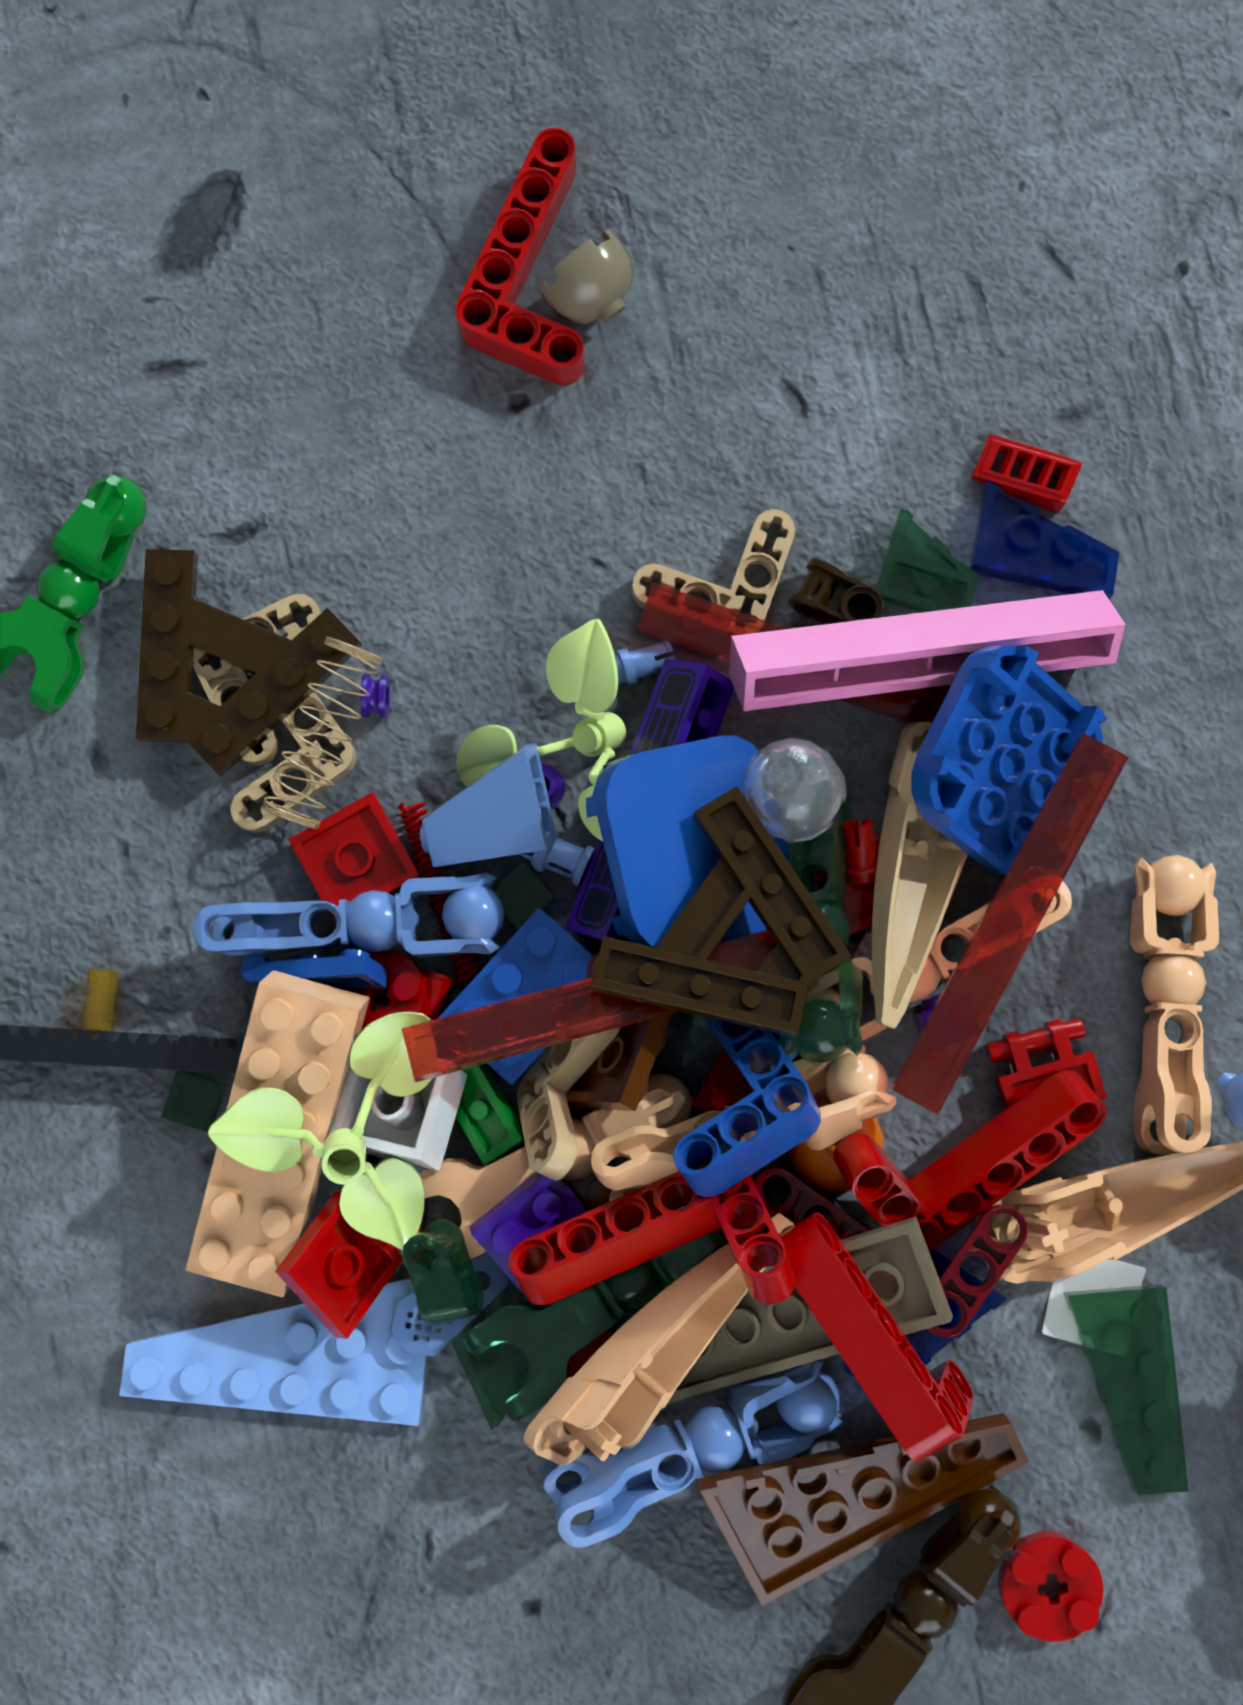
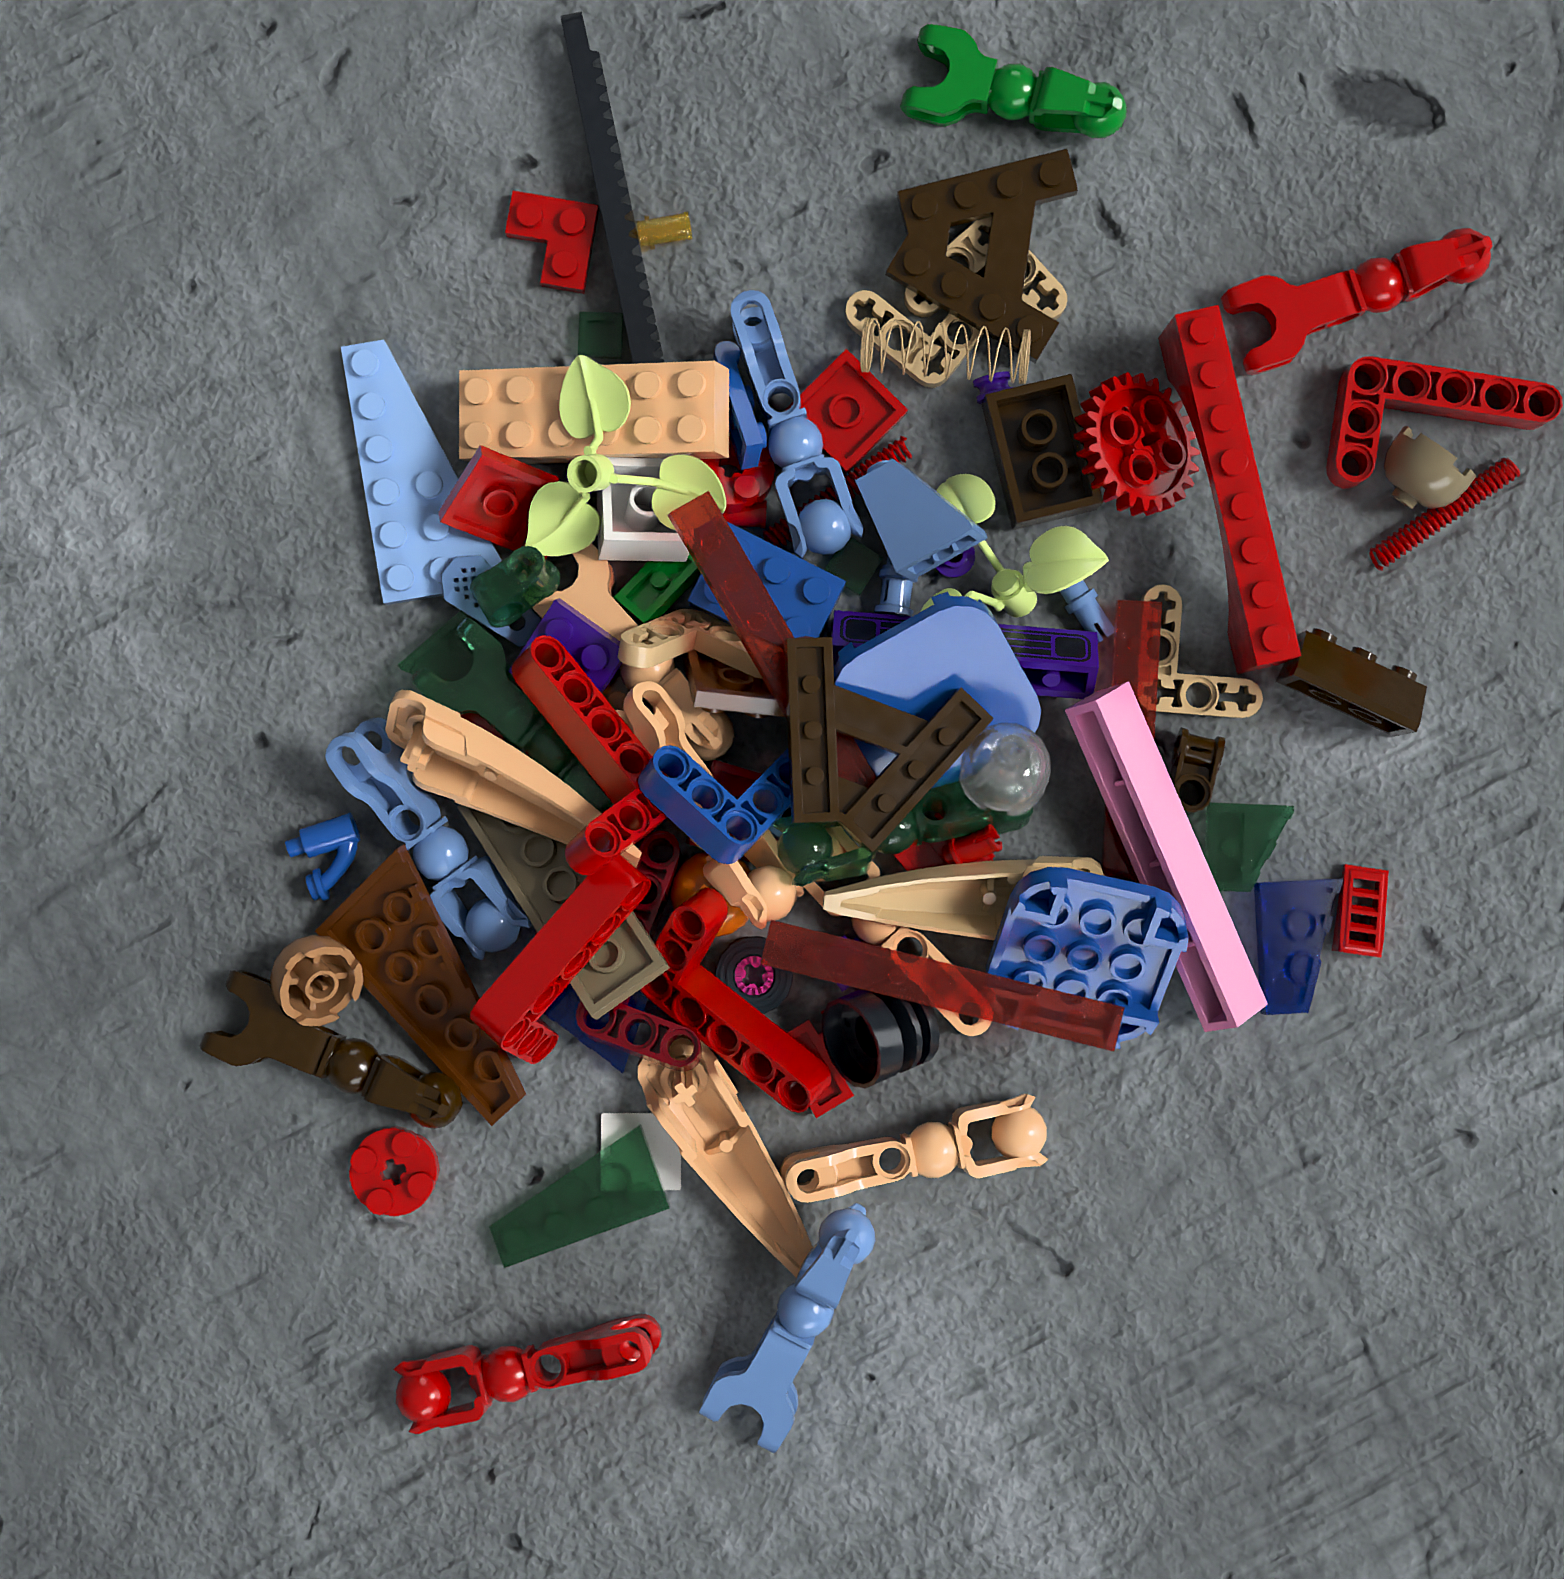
camera: 80 degrees right, 5 degrees up
none -> medium nougat cylinder [270,935,363,1026]
none -> blue plant [285,813,361,901]
none -> red plate [505,190,599,294]
none -> black bush [715,936,793,1014]
none -> black wheel [822,975,940,1089]
none -> dark brown brick [981,374,1103,530]
none -> red gear [1074,372,1200,516]
none -> red arch [1158,305,1301,674]
none -> red piece [1220,228,1493,375]
none -> dark brown slope [1276,628,1427,737]
none -> red piece [1369,458,1520,571]

